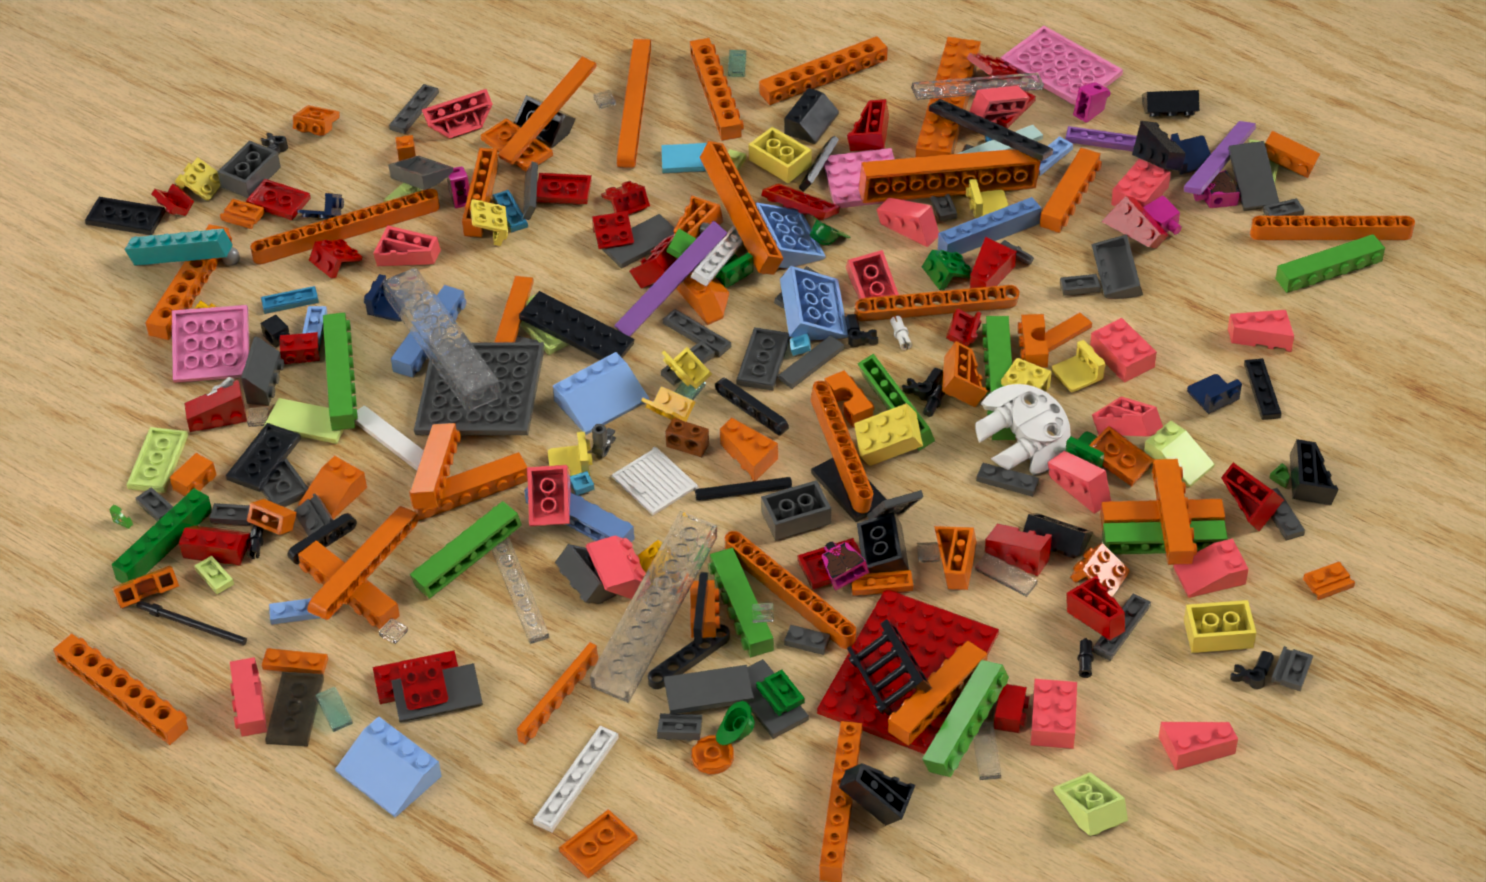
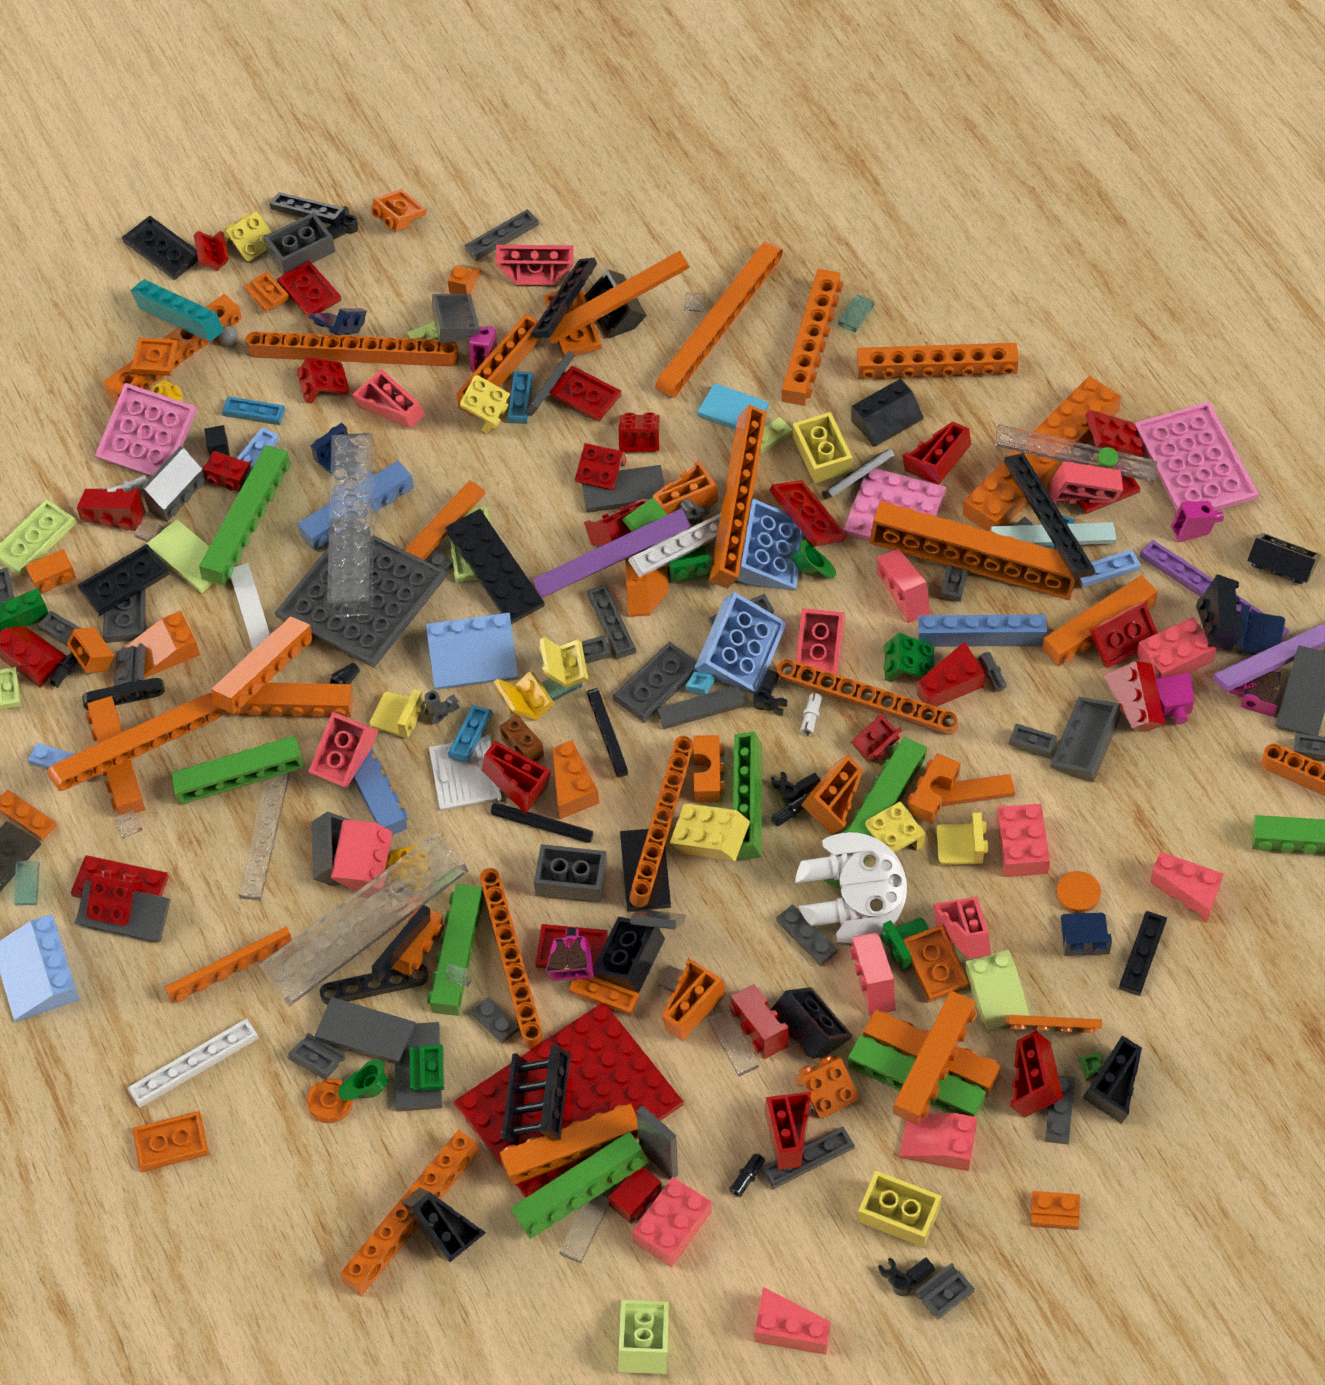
camera: 30 degrees right, 10 degrees up
medium azure plate [570,471,595,495] -> none
light yellow bracket [966,179,1008,219] -> none
none -> orange plate [131,338,179,376]
none -> black plate [269,192,345,225]
none -> black cone [329,663,360,684]
none -> dark azure tile [448,705,493,763]
none -> red wedge [481,741,551,814]
none -> black plate [531,257,598,338]
none -> dark grey tile [636,1106,678,1179]
none -> orange plate [1004,1015,1102,1033]
none -> orange tile [1056,871,1101,913]
none -> red plate [1089,601,1158,668]
none -> bright green tile [1097,447,1119,468]

